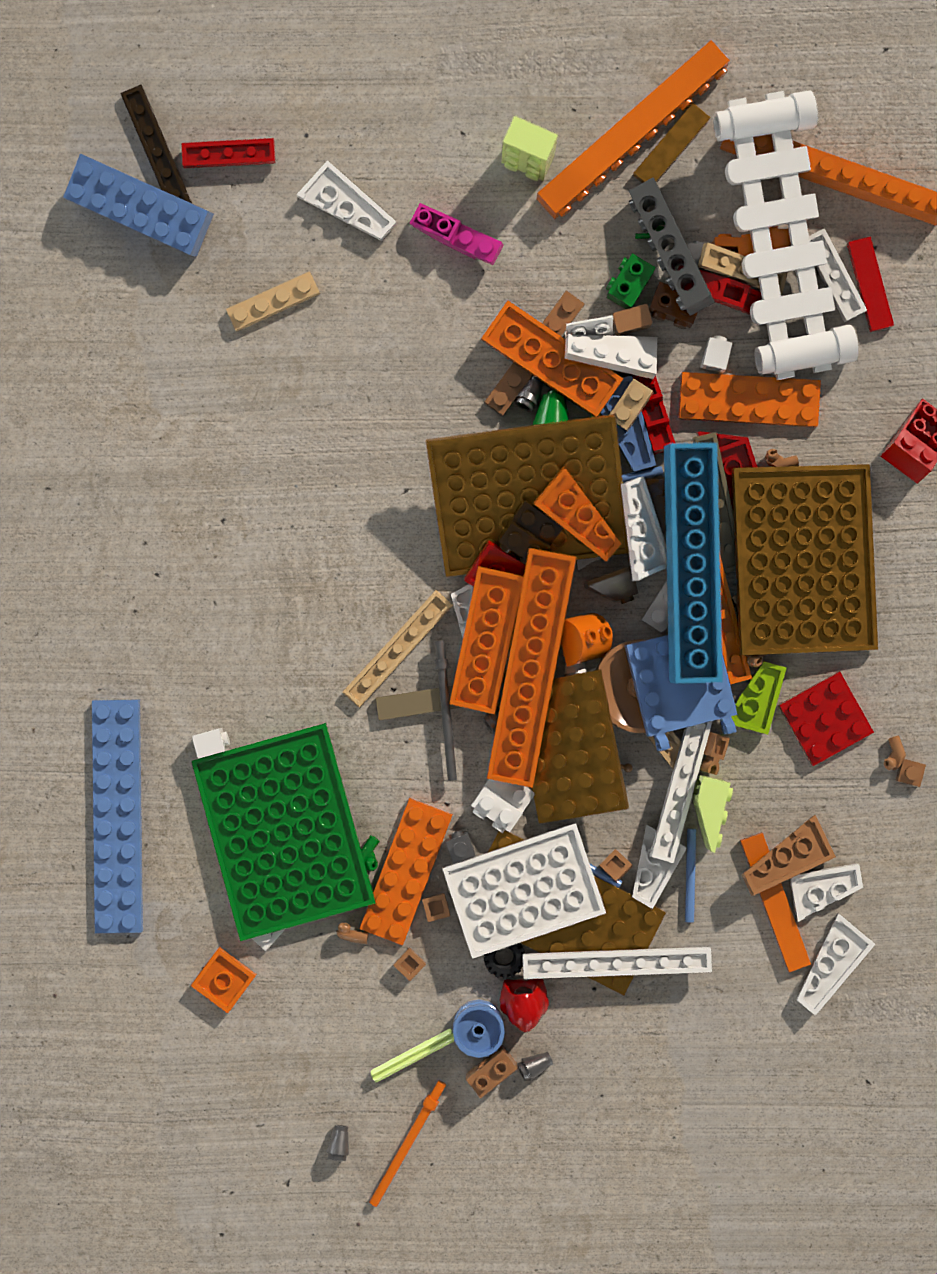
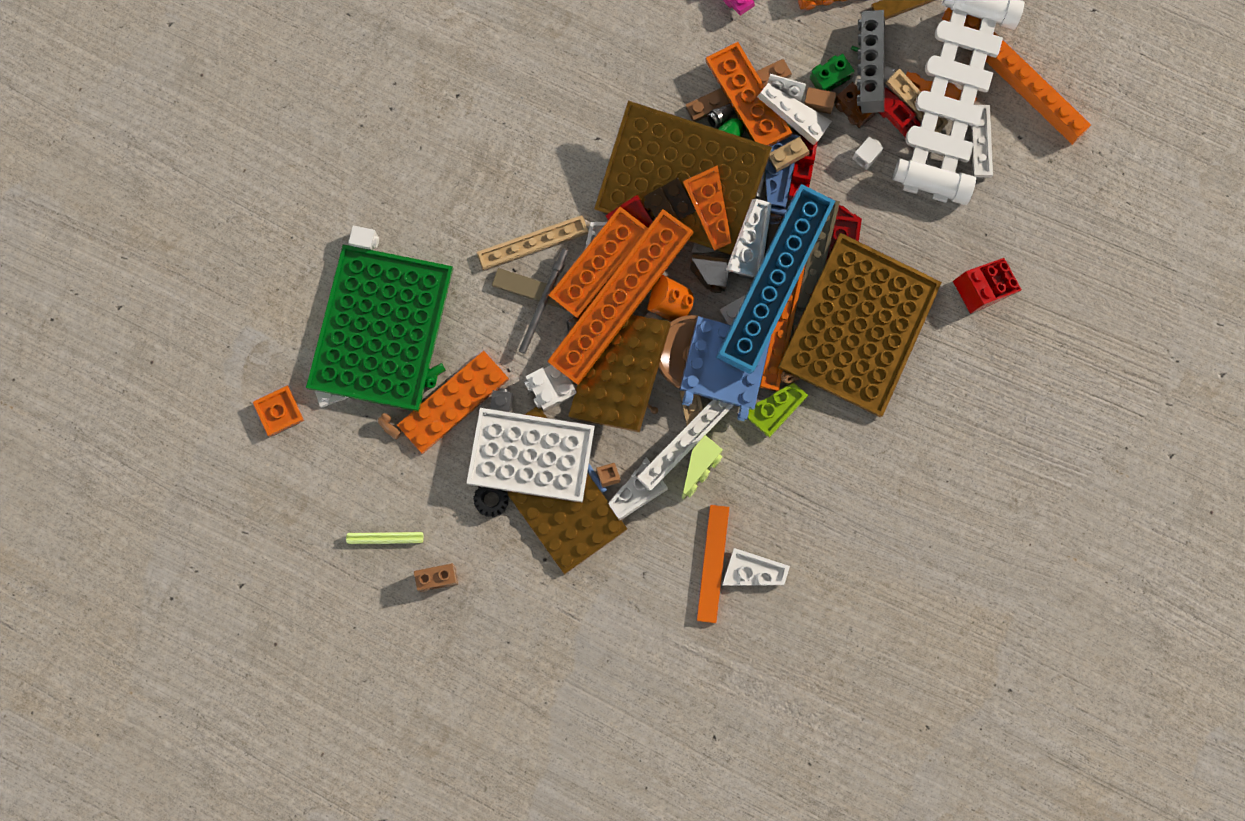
camera: 25 degrees right, 10 degrees down
medium blue plate [92,700,143,933] -> none
flat silver cone [326,1125,349,1161] -> none
orange bar [369,1080,446,1207] -> none
medium nougat plate [393,947,426,981] -> none
medium nougat plate [422,893,451,922] -> none
medium blue wheel [453,999,505,1058] -> none
red piece [500,978,549,1032] -> none
flat silver cone [517,1052,553,1081] -> none
white plate [523,947,712,979] -> none
orange plate [679,372,821,427] -> none
medium blue bar [685,828,696,923] -> none
medium nougat plate [701,732,730,775] -> none
medium nougat wing [741,815,836,896] -> none
medium nougat arm [765,449,799,467] -> none
red plate [778,671,874,766] -> none
white wing [796,913,875,1016] -> none
red tile [847,236,894,333] -> none
medium nougat arm [884,735,906,770] -> none
medium nougat plate [896,759,926,787] -> none

